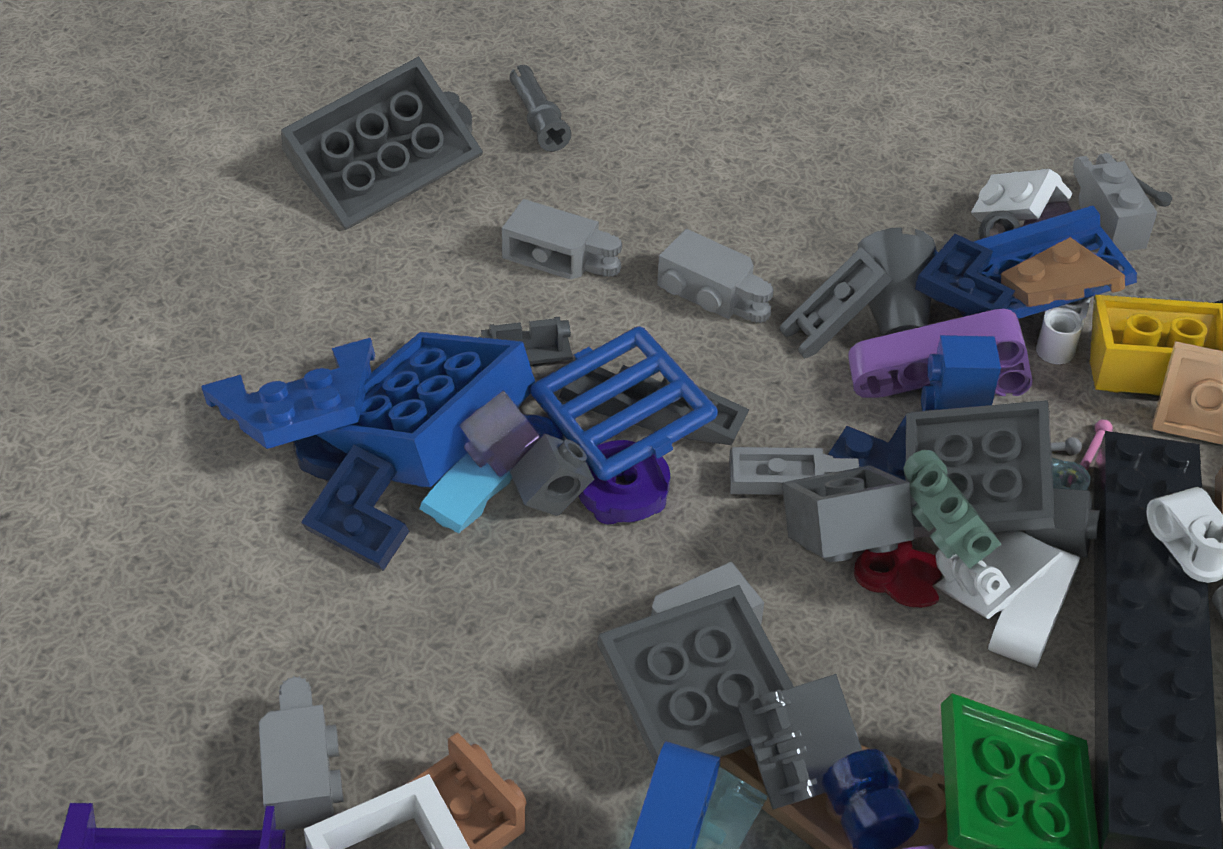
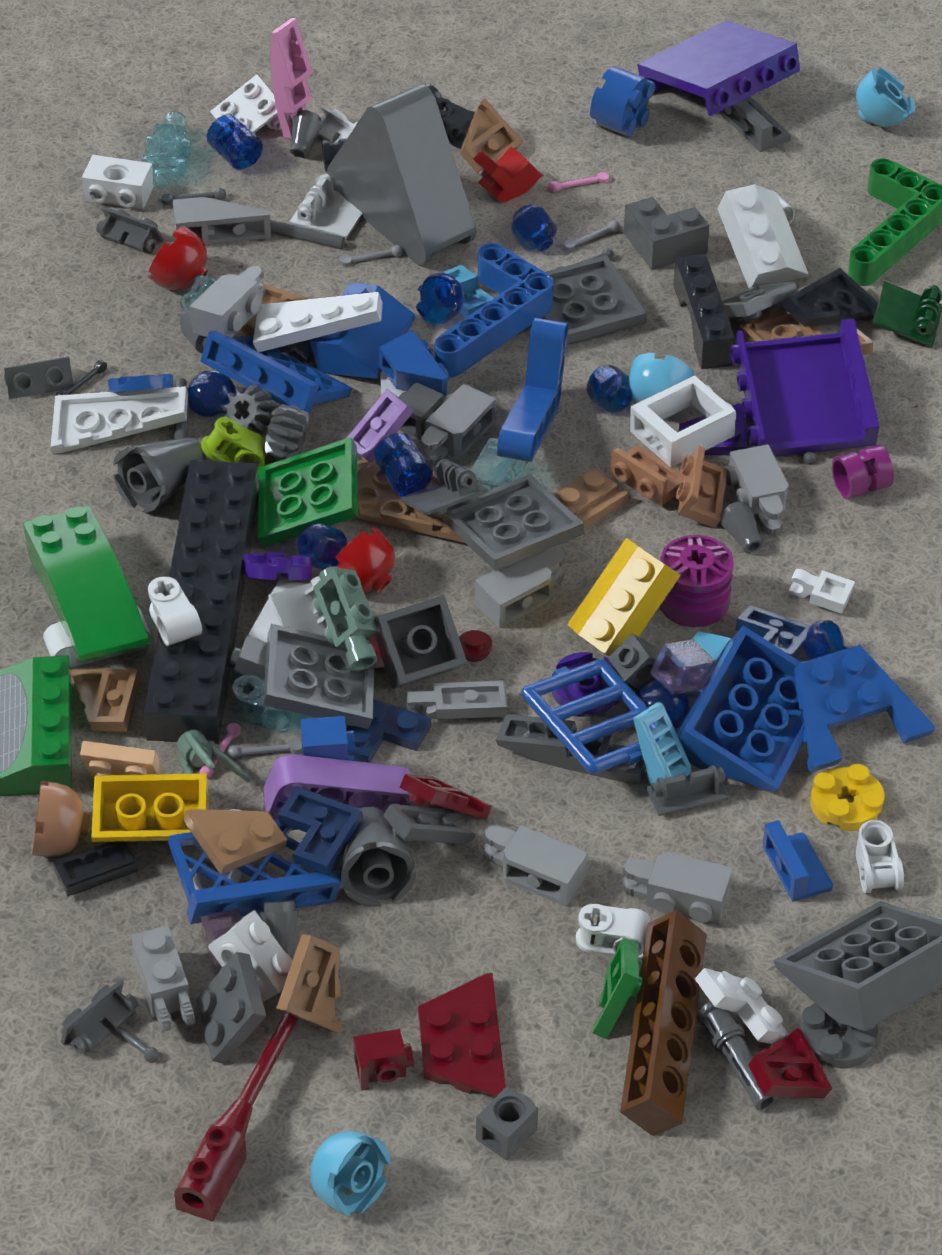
camera: 175 degrees right, 0 degrees up
none -> dark grey hinge [61,978,139,1054]
none -> dark red bar [174,962,341,1222]
none -> sand green plant [177,730,251,782]
none -> dark grey plate [196,951,266,1063]
none -> dark purple plate [243,551,313,580]
none -> medium nougat wing [276,934,342,1034]
none -> clear blue head [297,523,348,571]
none -> medium azure cylinder [310,1130,390,1216]
none -> red cylinder [328,526,395,594]
none -> dark red brick [353,1029,414,1091]
none -> dark red wing [399,774,492,819]
none -> dark red wing [418,973,506,1100]
none -> dark red plate [459,630,492,662]
none -> dark grey brick [476,1087,538,1161]
none -> medium nougat plate [552,468,629,529]
none -> yellow slope [567,538,681,656]
none -> white piece [576,904,651,959]
none -> green wing [593,937,642,1039]
none -> reddish brown brick [620,910,707,1136]
none -> medium azure slope [633,703,692,784]
none -> magenta wheel [659,535,734,627]
none -> nougat bracket [676,445,727,528]
none -> white plate [695,968,789,1045]
none -> dark grey cone [721,502,763,553]
none -> dark red wing [748,1028,833,1098]
none -> blue panel [762,820,833,902]
none -> white plate [789,569,855,614]
none -> clear blue hair [804,619,848,660]
none -> yellow plate [810,764,885,831]
none -> magenta wheel [832,445,894,499]
none -> white piece [856,820,904,893]

